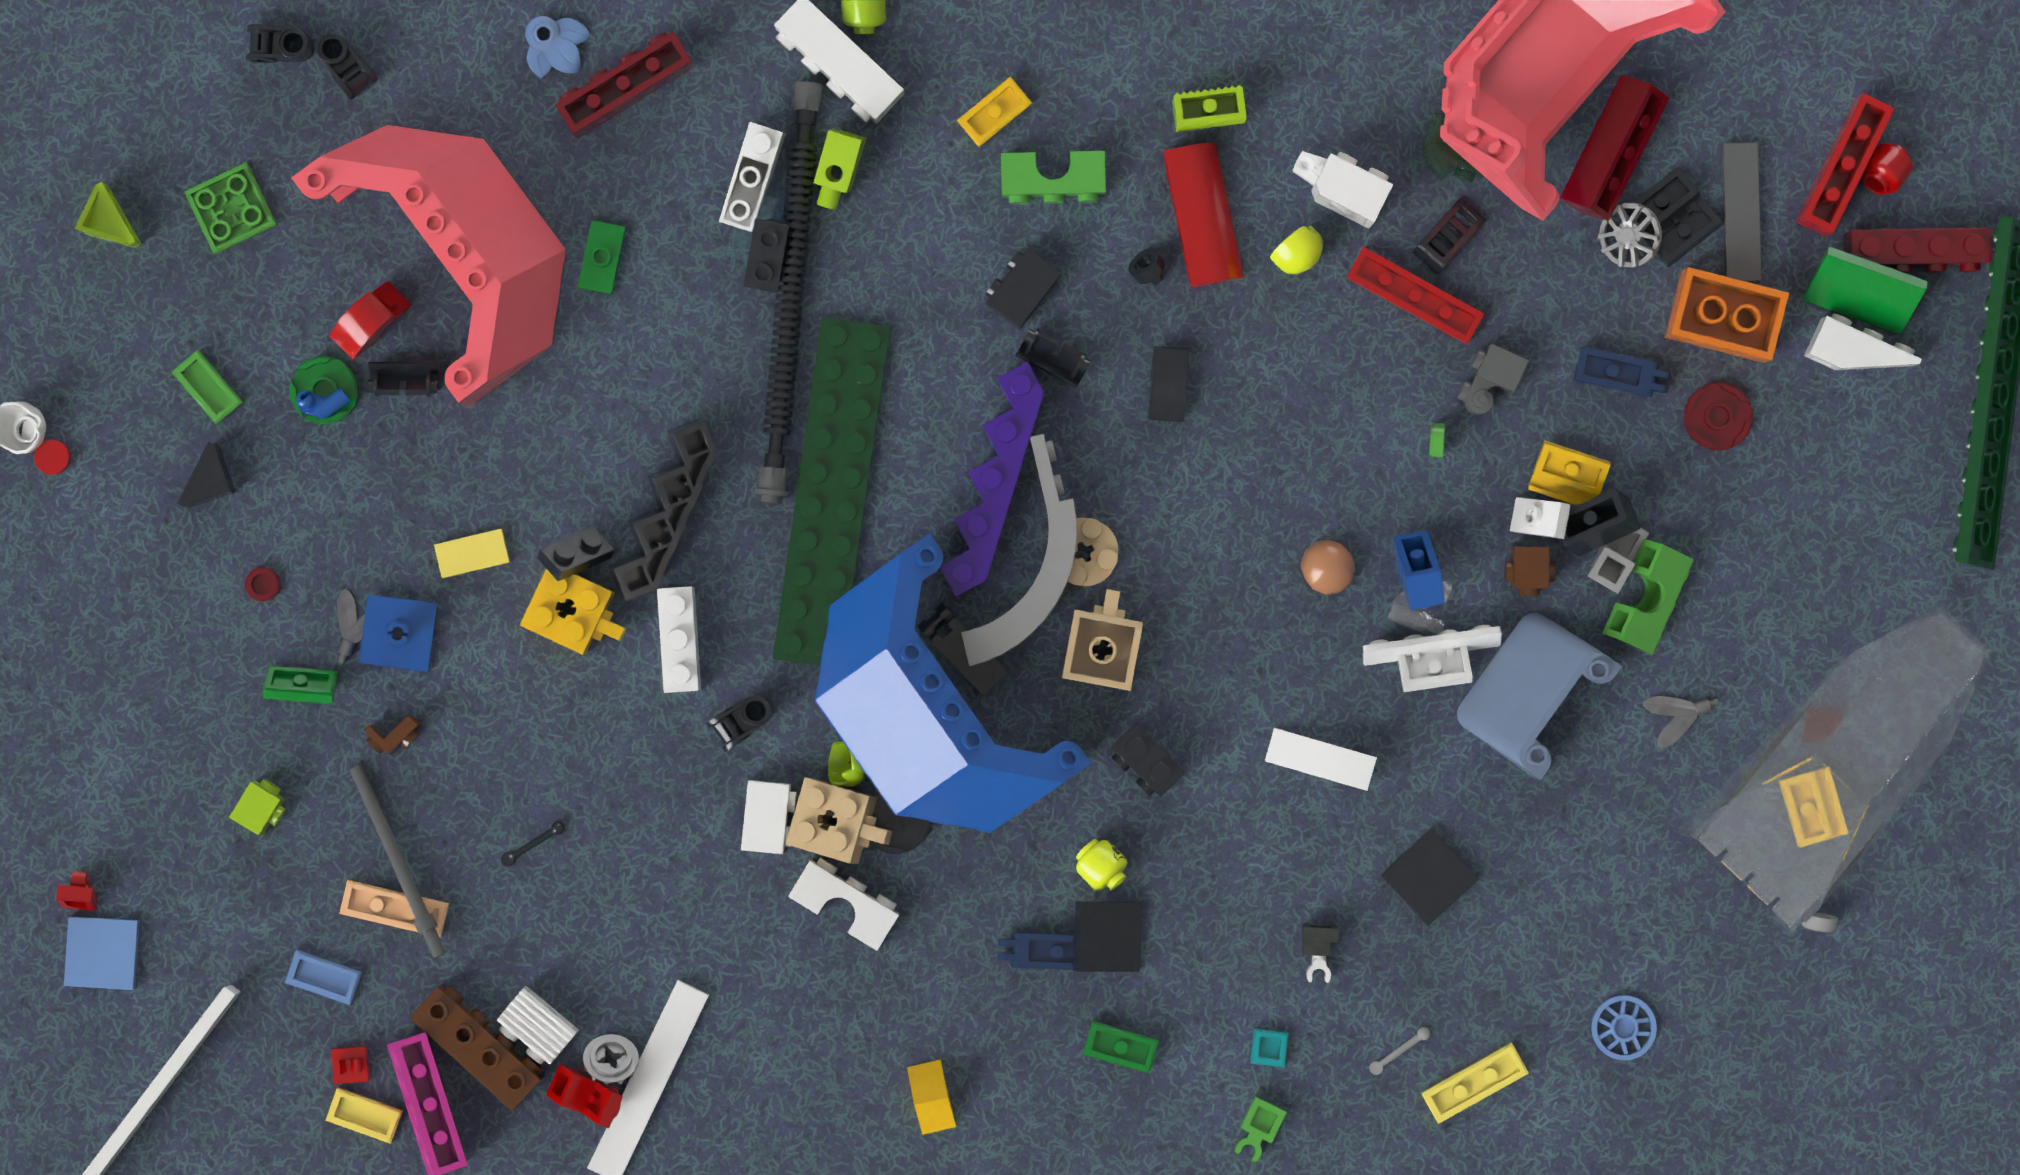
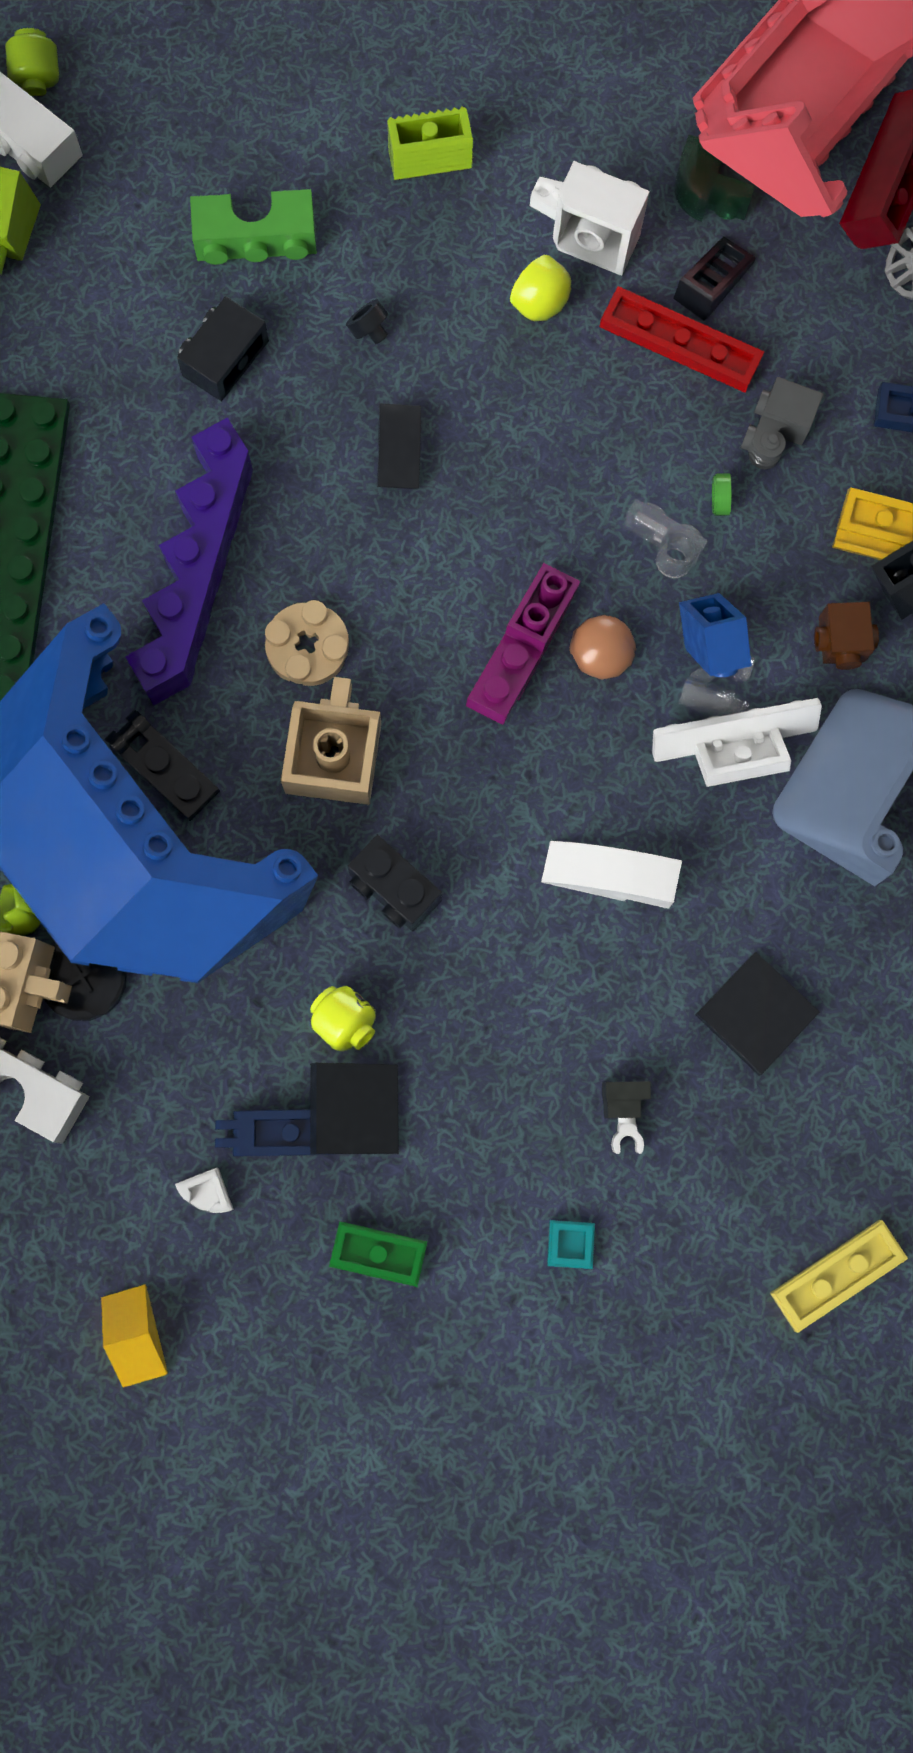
camera: 10 degrees left, 10 degrees down
yellow plate [957,76,1032,148] -> none
light grey arch [961,434,1077,667] -> none
black hinge [1015,328,1091,388] -> none
red brick [1163,142,1244,289] -> none
bright green plate [1235,1096,1287,1162] -> none
light grey hinge [1369,1027,1431,1075] -> none
white plate [1510,497,1570,539] -> none
none -> white tile [175,1167,234,1213]
none -> magenta slope [466,563,581,725]
none -> clear plate [623,499,708,579]

